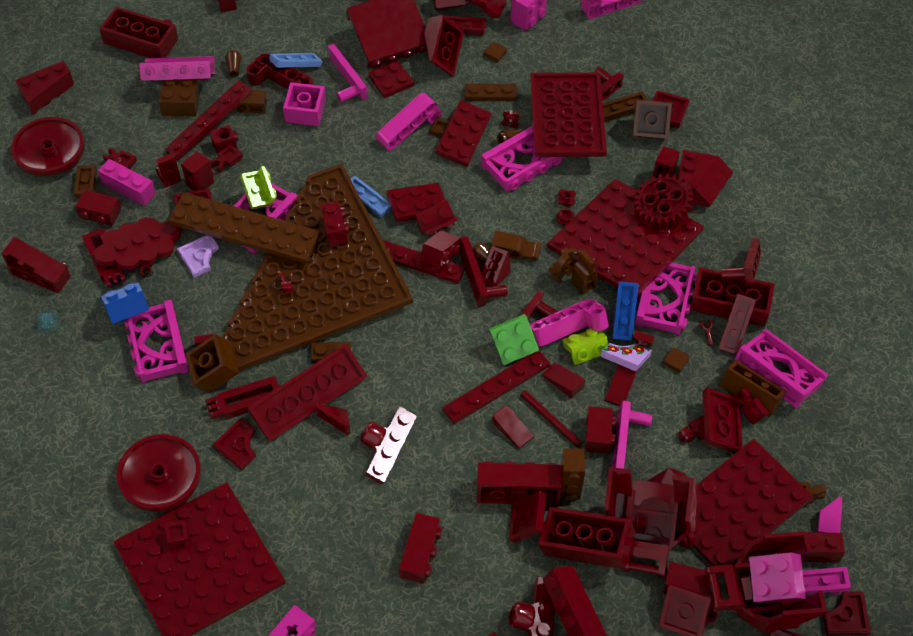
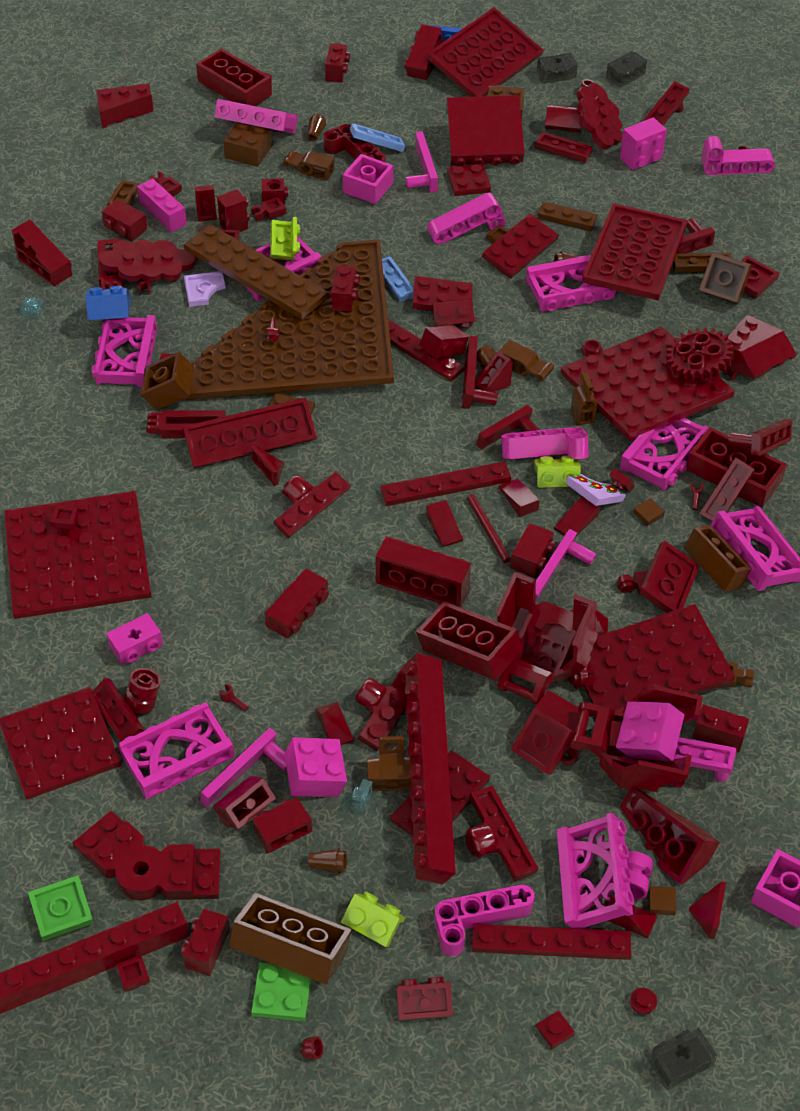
camera: 20 degrees right, 5 degrees down
dark red dish [11,117,85,176] -> none
dark red dish [117,434,201,512] -> none
dark red plate [165,80,252,160] -> none
dark red tile [212,418,256,471] -> none
dark red slope [424,15,464,77] -> none
reddish brown tile [484,42,507,63] -> none
bright green plate [489,314,539,365] -> none
dark red plate [501,111,520,128] -> none
dark red plate [509,490,546,543] -> none
reddish brown plate [548,247,579,283] -> none
dark red plate [557,189,576,206] -> none
reddish brown brick [560,448,585,502] -> none
blue plate [613,282,639,341] -> none
dark red brick [653,146,680,179] -> none
dark red plate [734,387,769,425] -> none
dark pink slope [817,497,842,533] -> none
dark red tile [823,591,871,635] -> none

